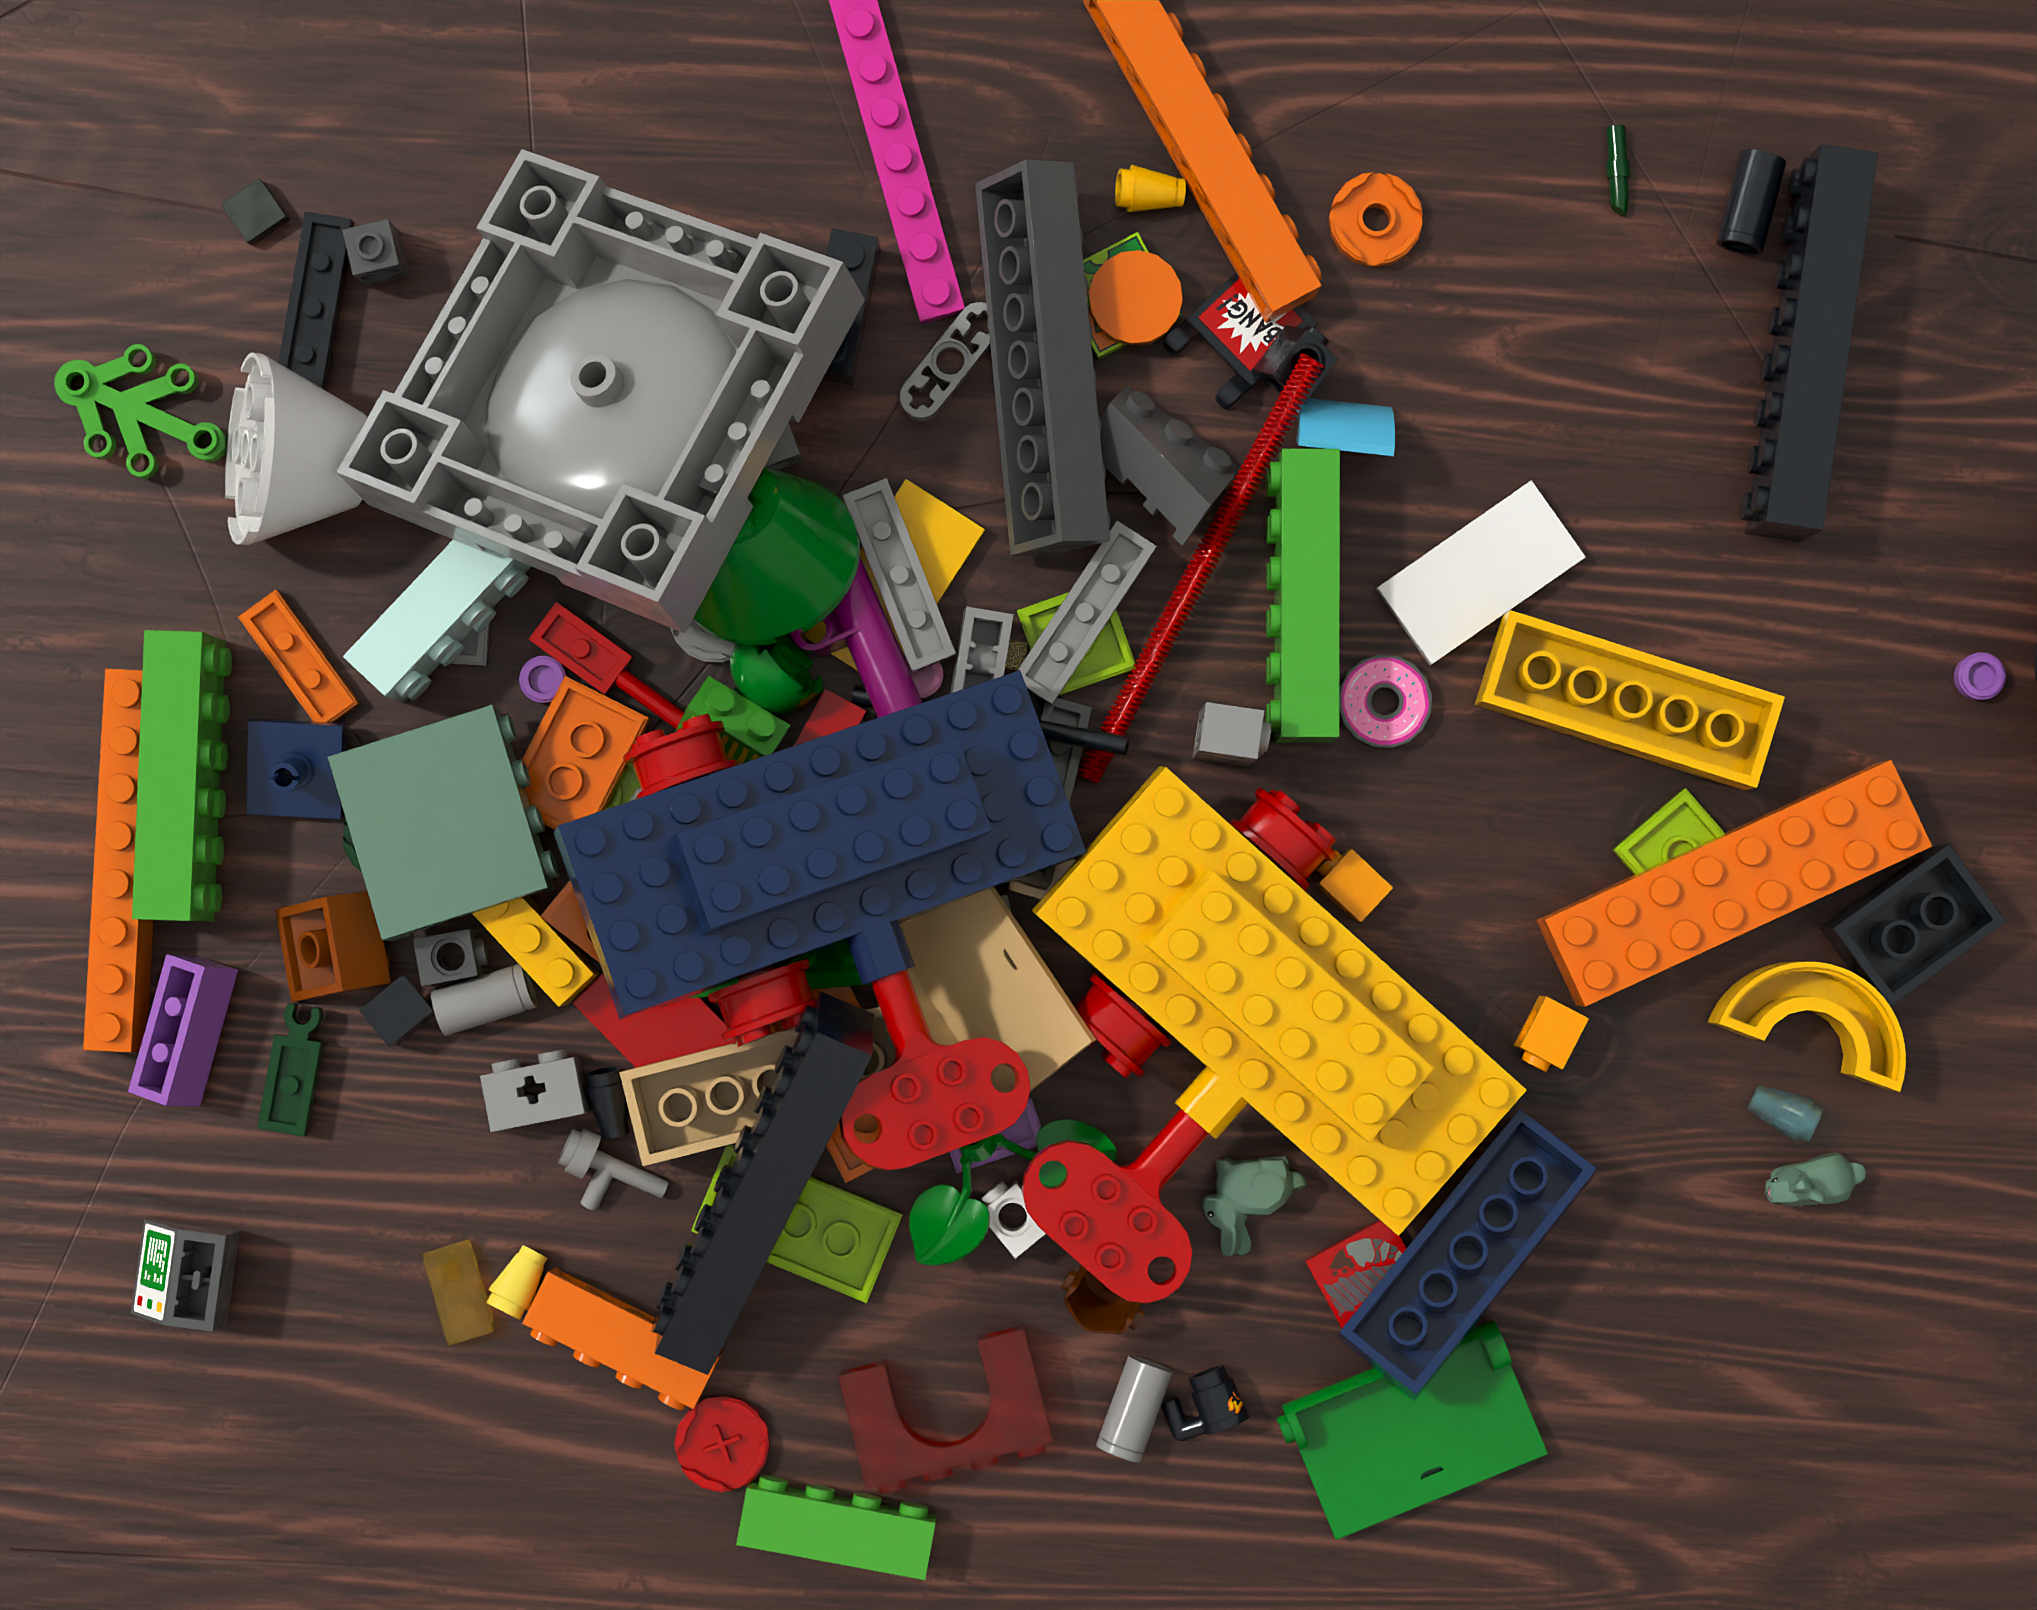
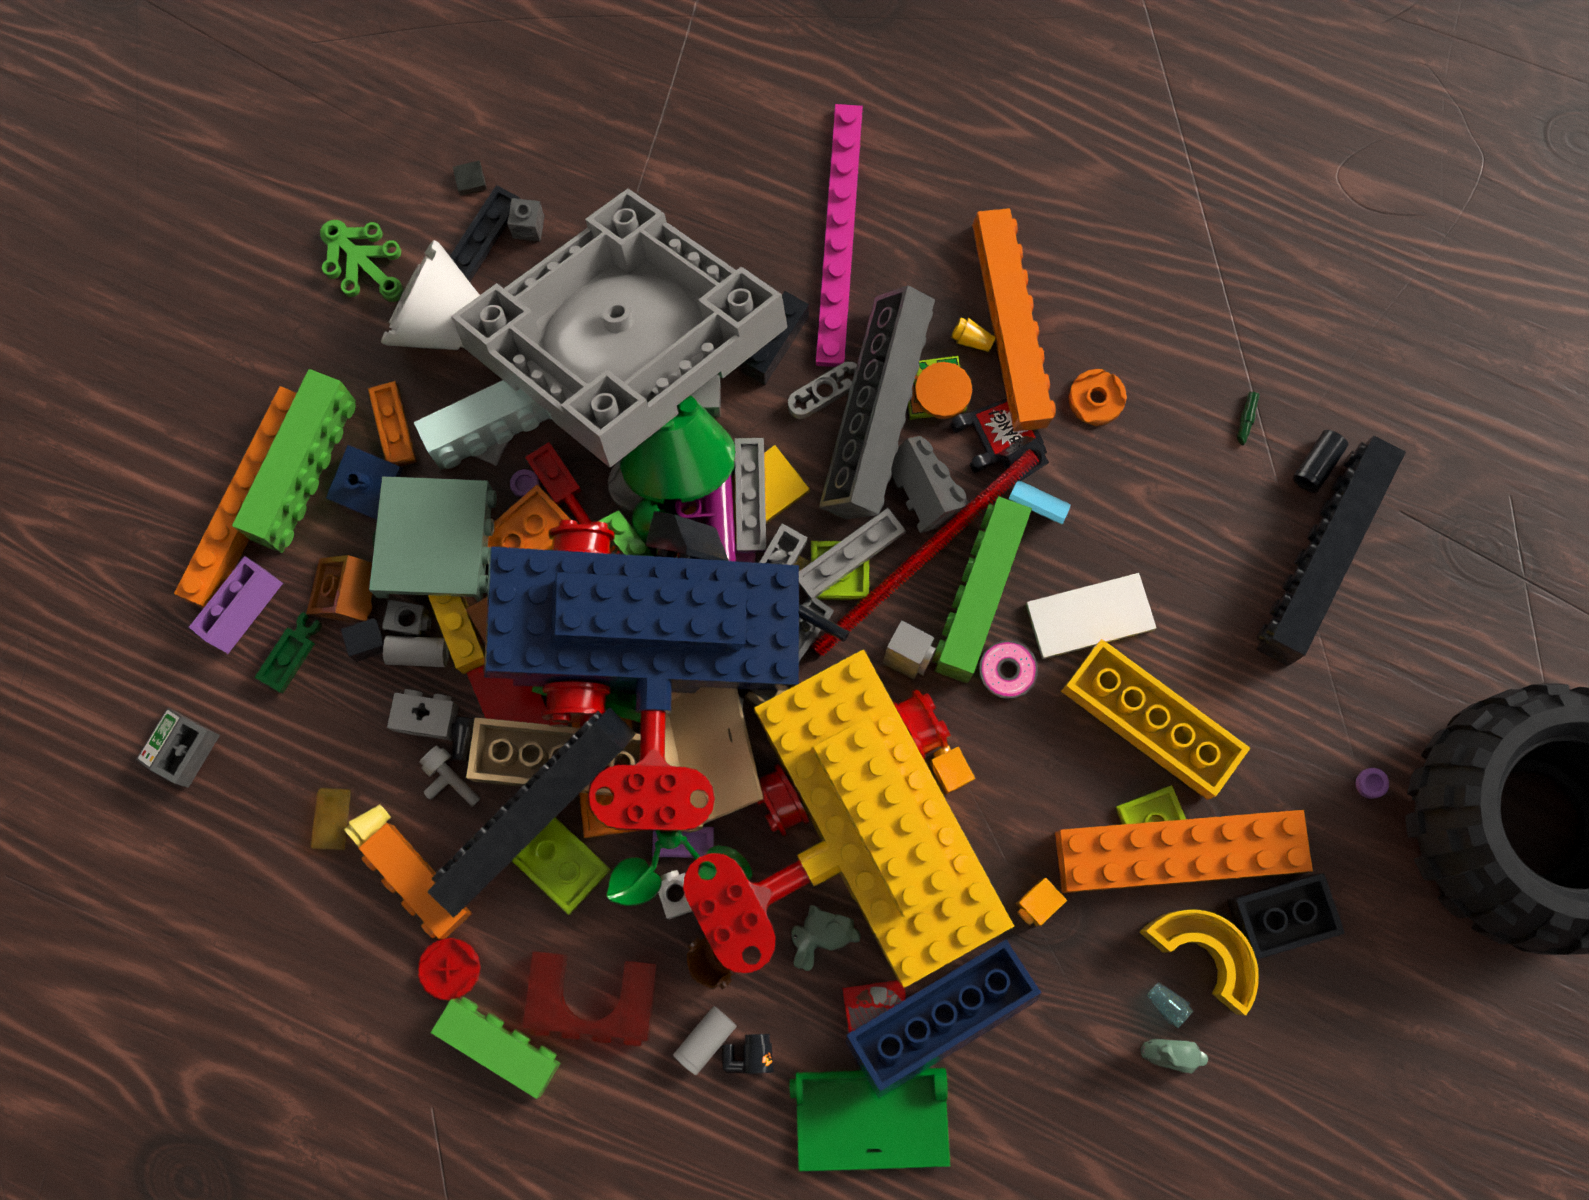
camera: 15 degrees right, 10 degrees down
none -> black slope [645,511,729,561]

